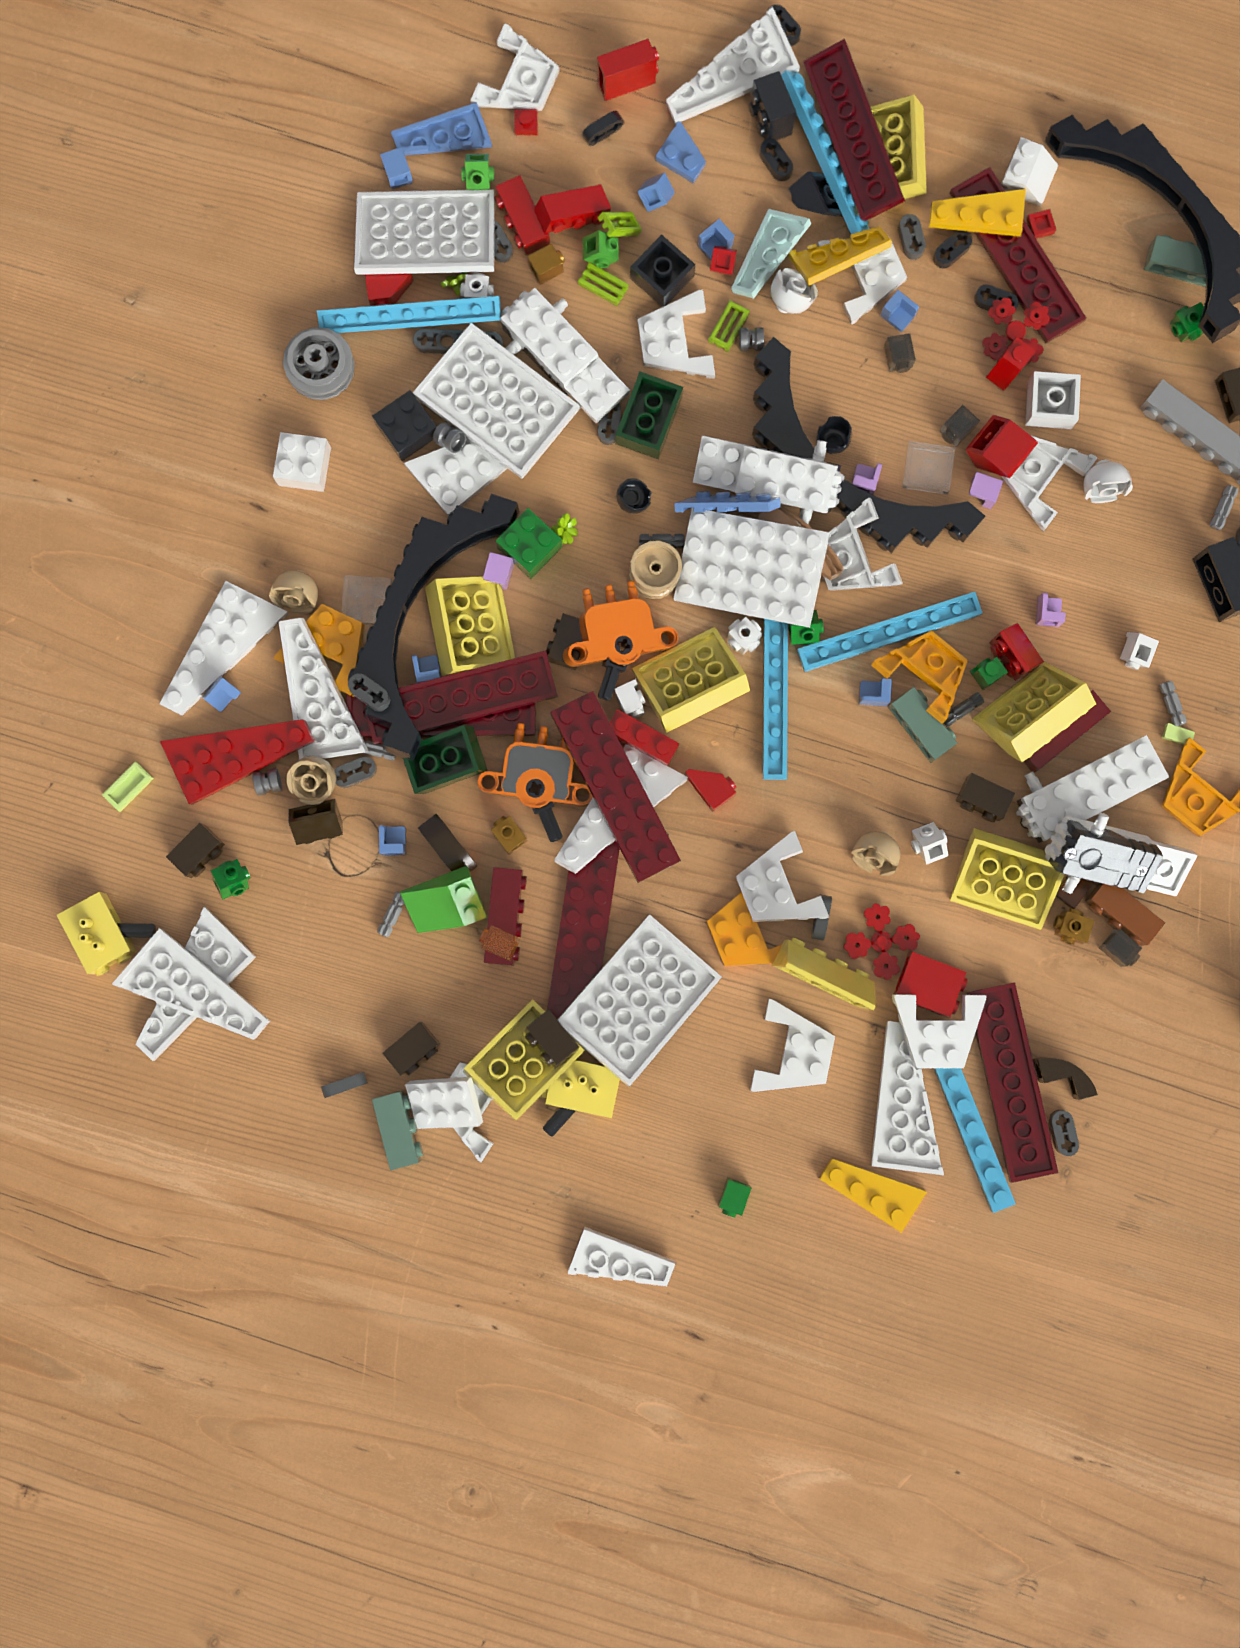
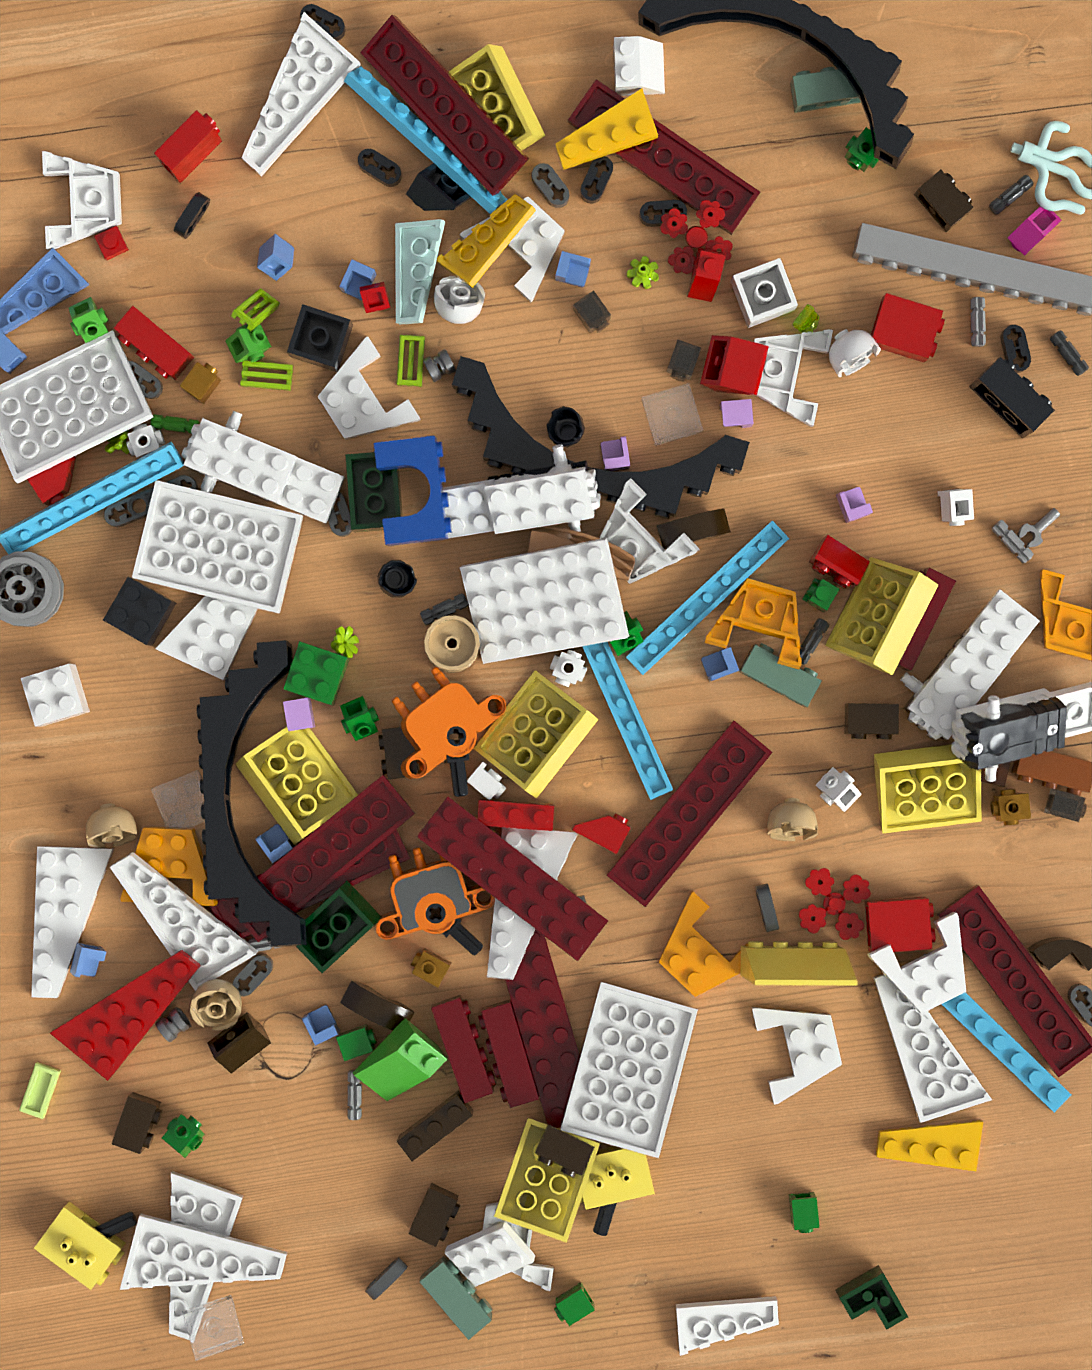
camera: 25 degrees left, 5 degrees up
dark grey beam [348,674,390,711] -> none
flat silver wheel [433,422,466,453] -> none
clear orange piece [479,925,521,961] -> none
red brick [534,184,612,233] -> none
medium blue wing [655,121,706,184] -> none
medium blue wing [674,491,781,512] -> none
white wing [736,831,829,922] -> none
black brick [748,71,796,141] -> none
red plate [1026,209,1057,239] -> none
yellowish green piece [1162,723,1195,745] -> none
none -> bright green axle [151,414,200,434]
none -> clear plate [182,1295,244,1361]
none -> green brick [336,1024,377,1061]
none -> green brick [340,696,379,741]
none -> blue arch [374,435,452,546]
none -> dark brown brick [397,1090,474,1161]
none -> dark red brick [478,999,539,1108]
none -> green brick [554,1282,595,1326]
none -> dark red plate [606,720,773,907]
none -> lime plant [626,256,659,289]
none -> dark brown brick [657,508,731,549]
none -> clear neon green plate [792,304,820,333]
none -> dark green brick [835,1265,908,1330]
none -> red brick [871,293,945,363]
none -> light grey bar [1017,508,1060,548]

